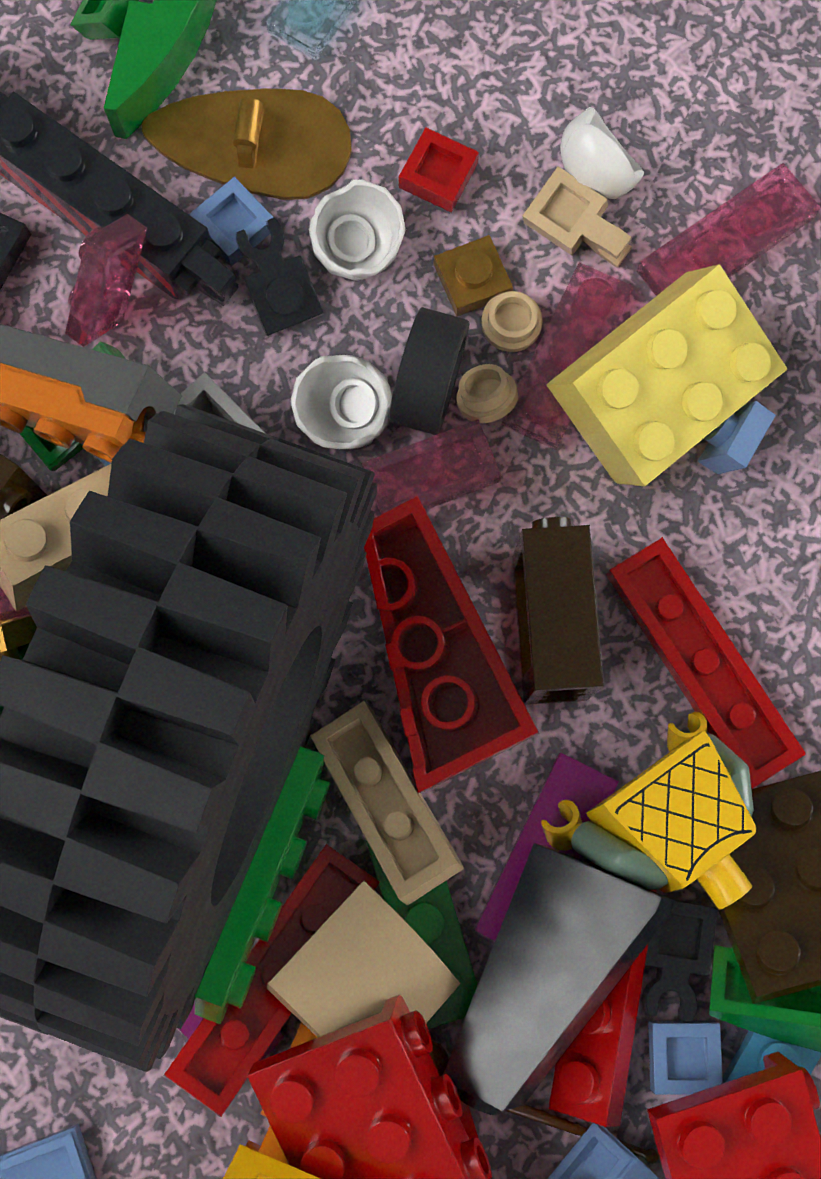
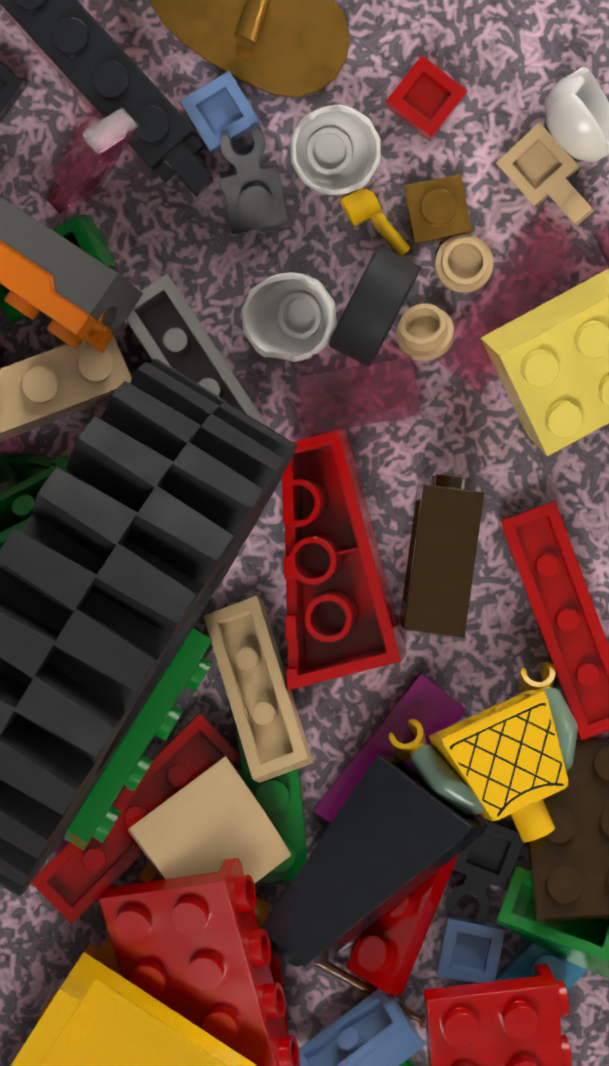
camera: 15 degrees right, 10 degrees up
none -> yellow hand [340,189,411,256]

